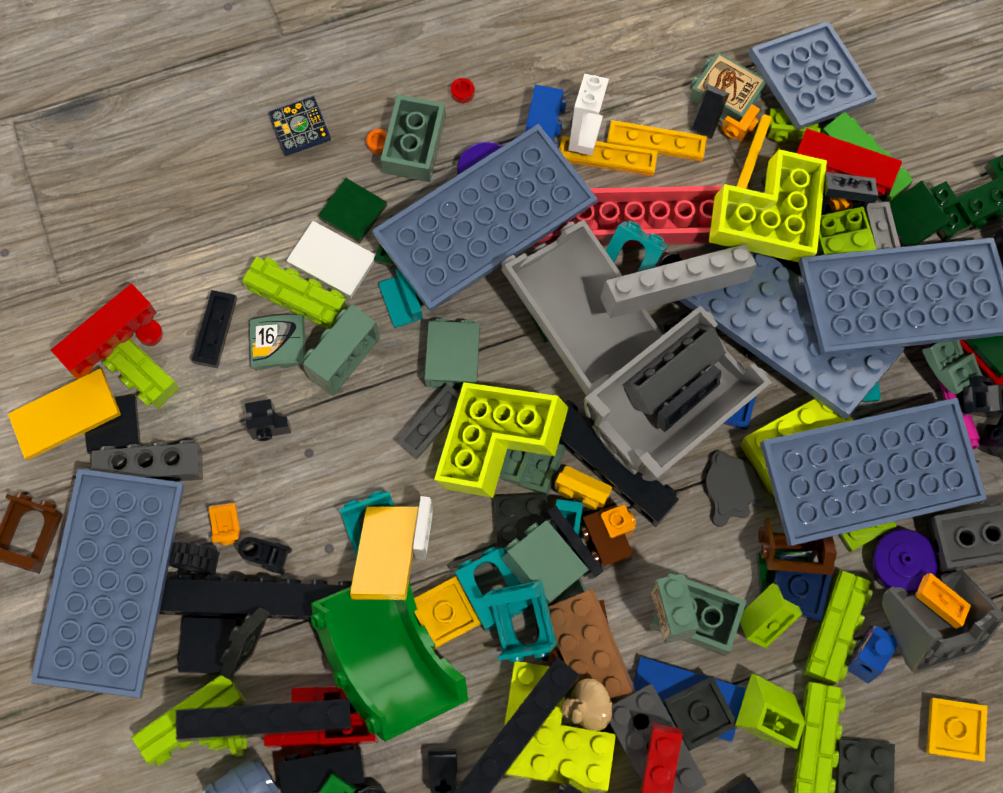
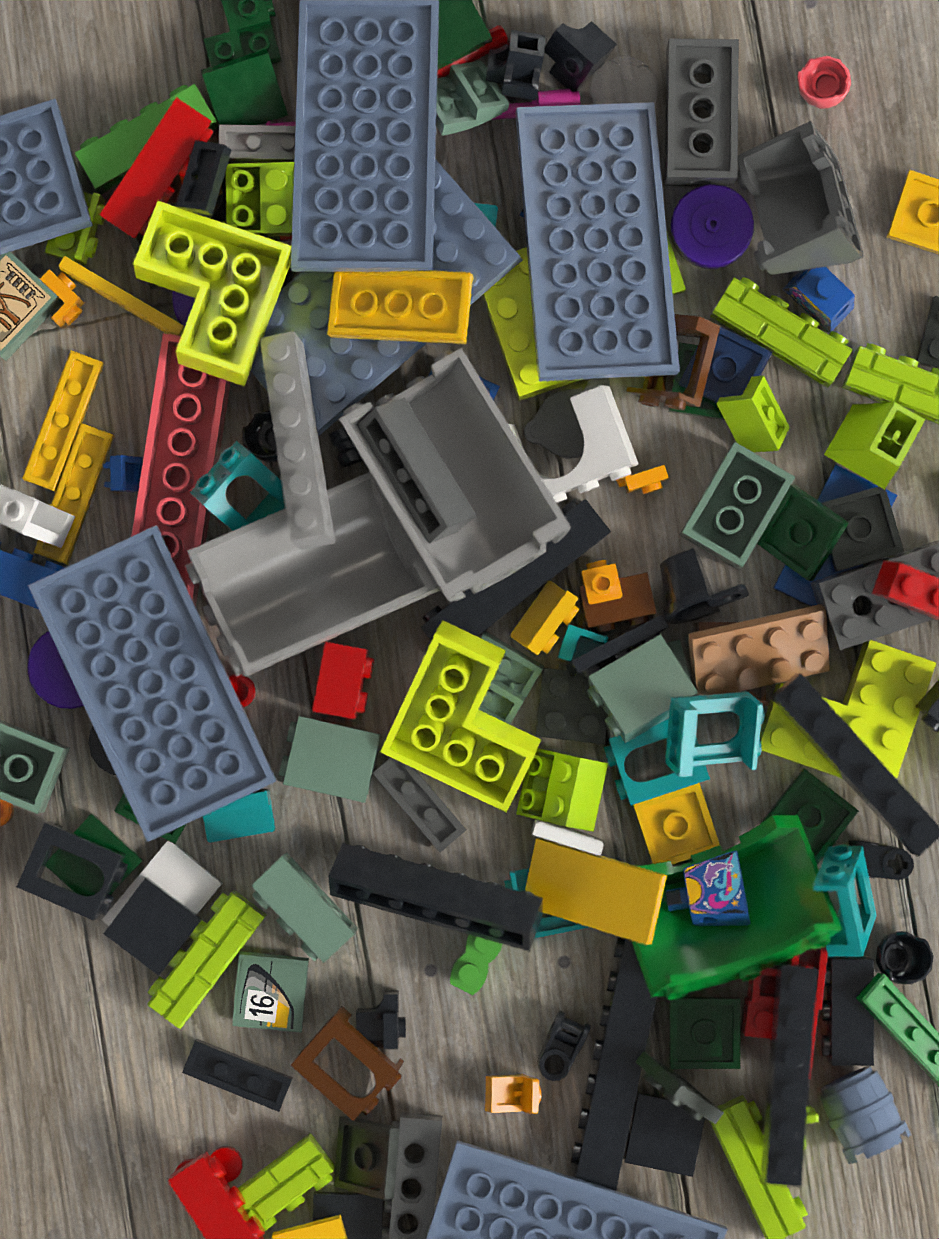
camera: 75 degrees left, 15 degrees up
black tyre [169,542,220,575] -> none
tan hair [561,678,612,731] -> none
sand green brick [650,573,699,644] -> none
black plate [657,365,721,432] -> none
black tile [690,84,730,139] -> none
light orange plate [915,573,971,629] -> none
none -> black panel [16,821,128,921]
none -> blue tile [103,455,143,493]
none -> black tile [103,877,202,976]
none -> red tile [229,674,256,708]
none -> reddish brown panel [290,1006,404,1121]
none -> red brick [312,642,375,719]
none -> yellow tile [327,271,473,344]
none -> black brick [328,843,543,951]
none -> pearl dark grey plate [334,1116,400,1200]
none -> bright green brick [450,934,503,995]
none -> white arch [508,385,639,503]
none -> lime slope [516,748,608,832]
none -> light orange bracket [616,465,669,495]
none -> black container [660,548,749,624]
none -> torso [666,851,751,926]
none -> dark green plate [669,997,740,1069]
none -> dark green tile [757,485,849,581]
none -> dark green tile [761,768,859,865]
none -> teal panel [813,844,877,957]

